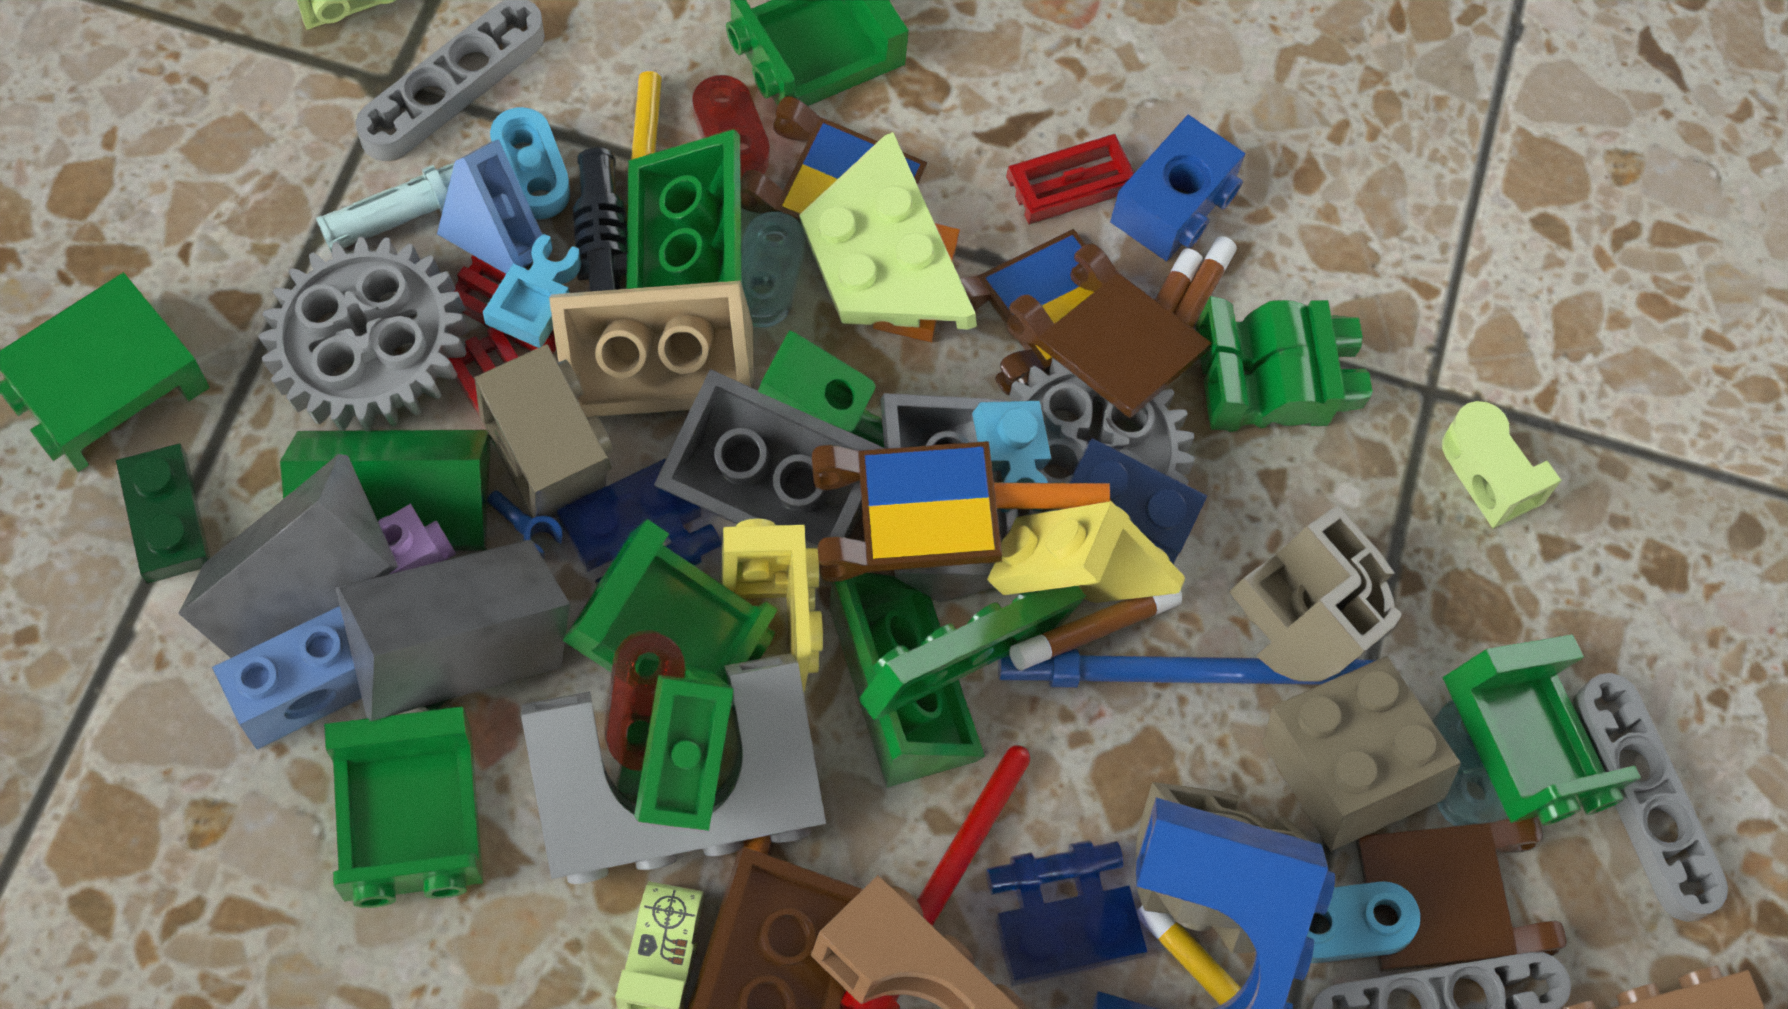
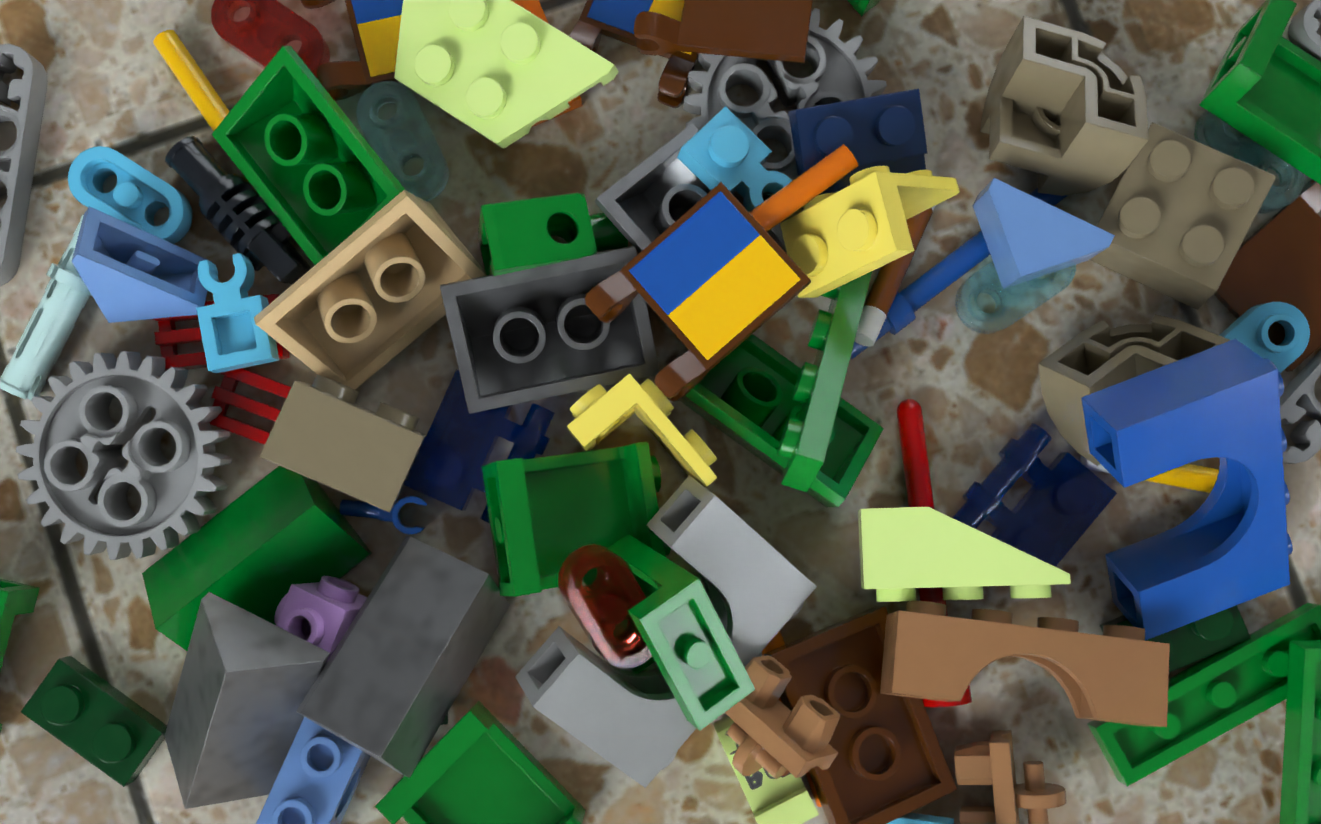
camera: 30 degrees left, 20 degrees up
none -> medium nougat hips [725,655,840,779]
none -> yellowish green slope [858,507,1071,602]
none -> clear light blue plate [955,261,1076,334]
none -> medium blue slope [973,178,1115,289]

